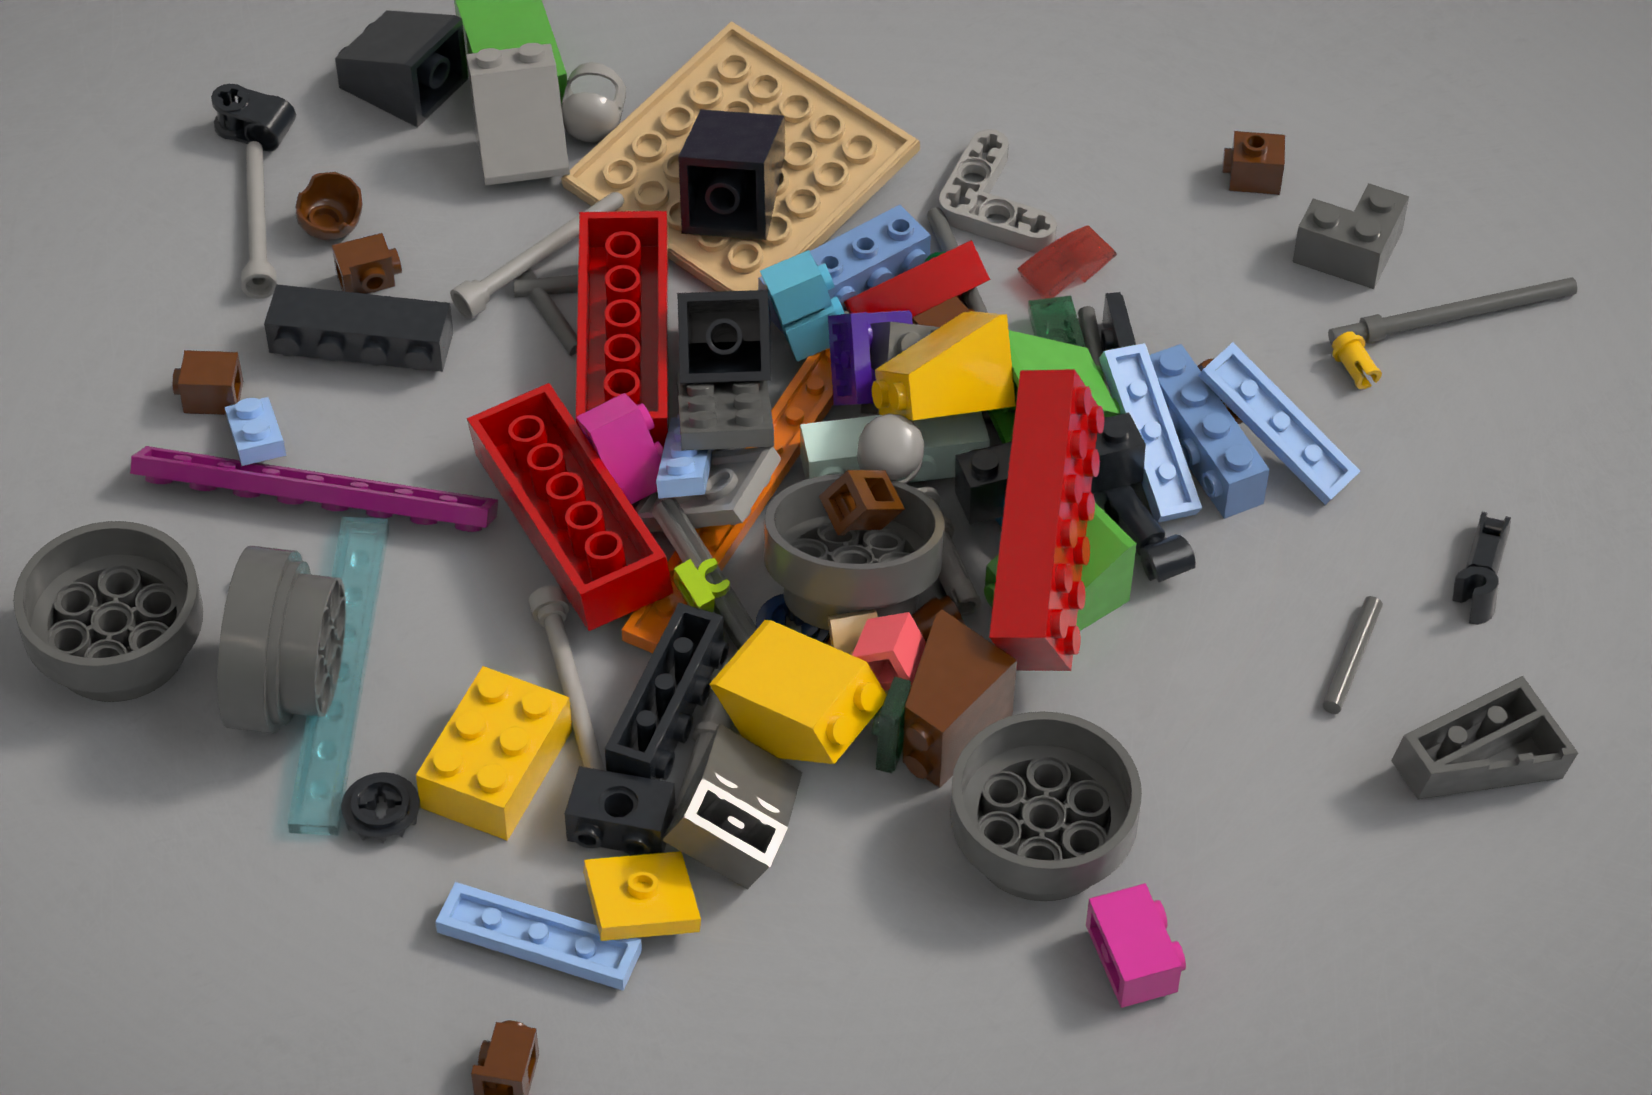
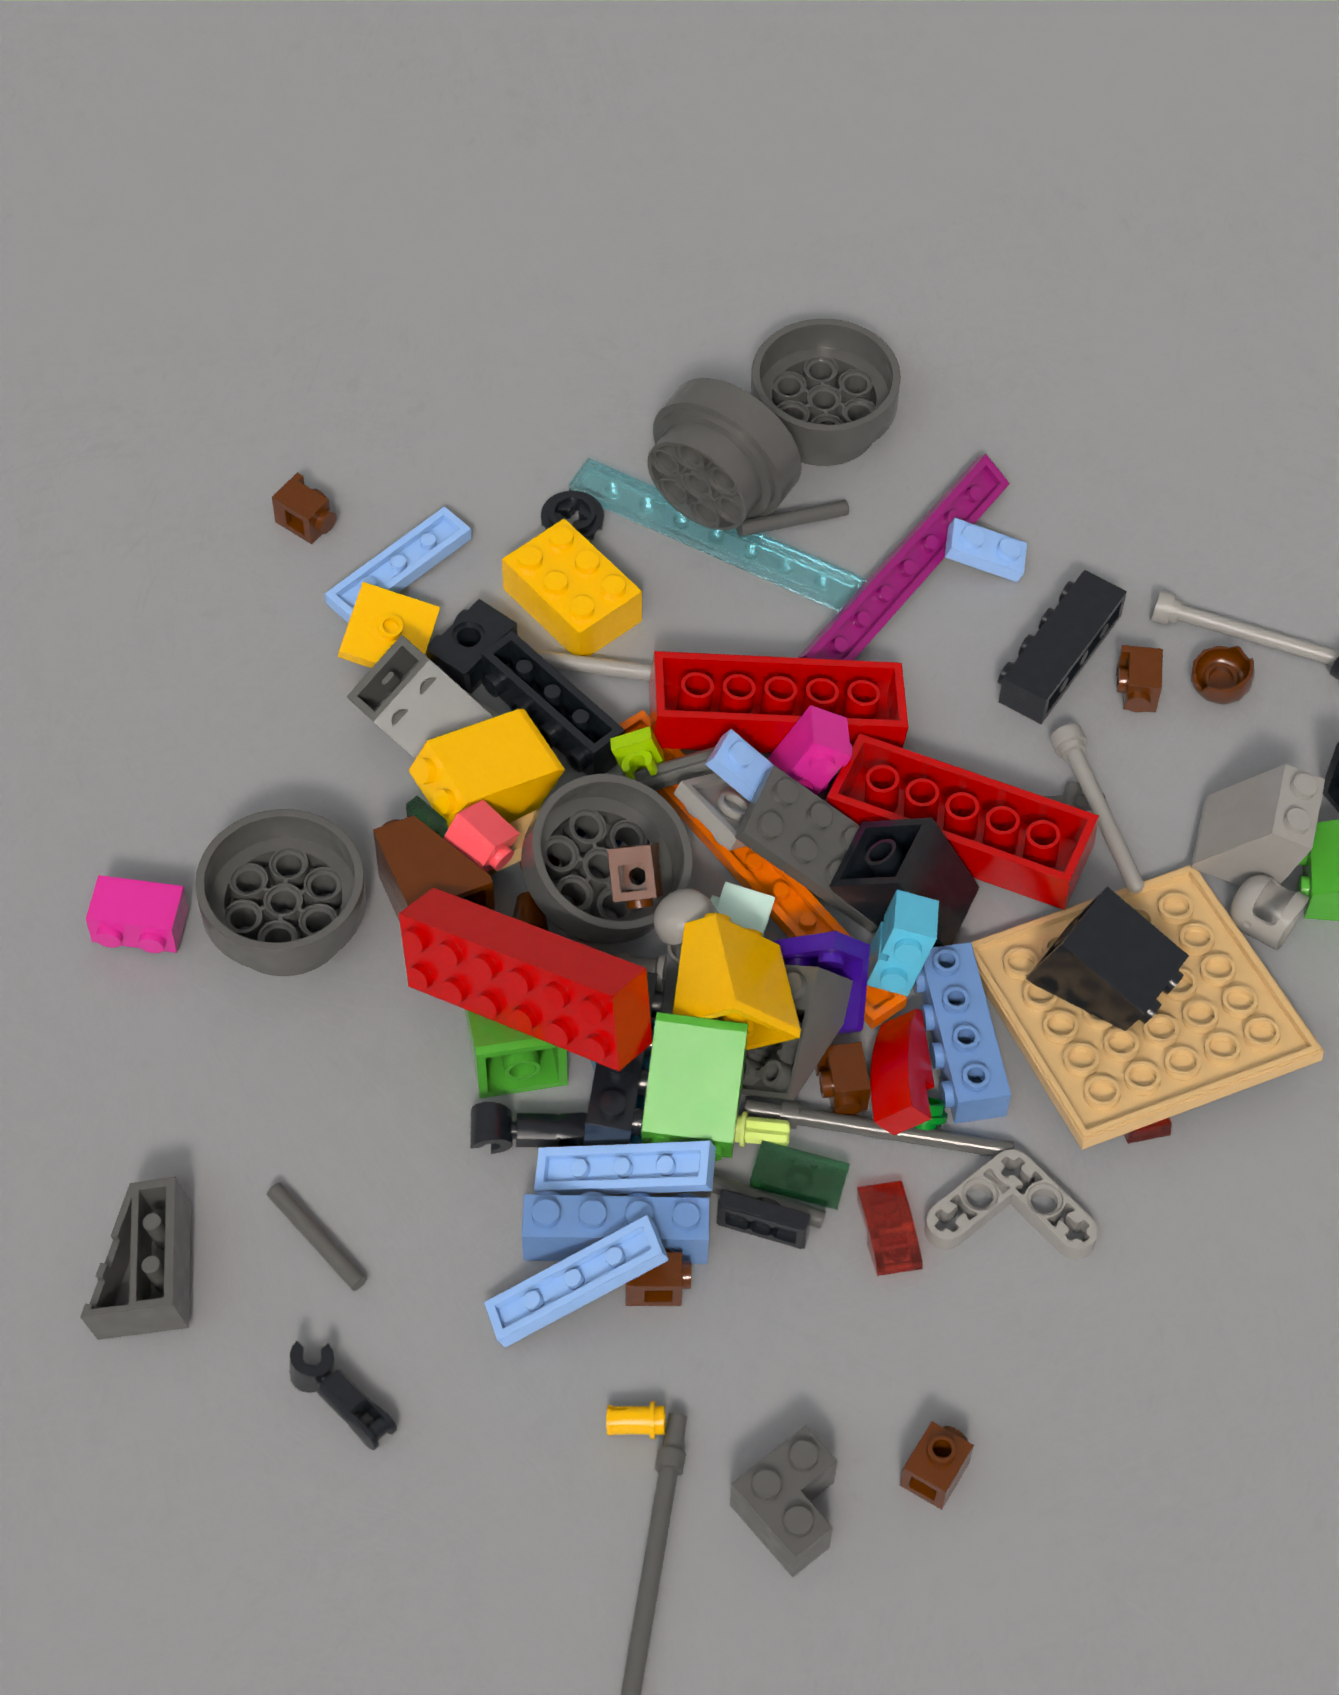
camera: 115 degrees right, 5 degrees up
reddish brown brick [172,350,244,415] -> none

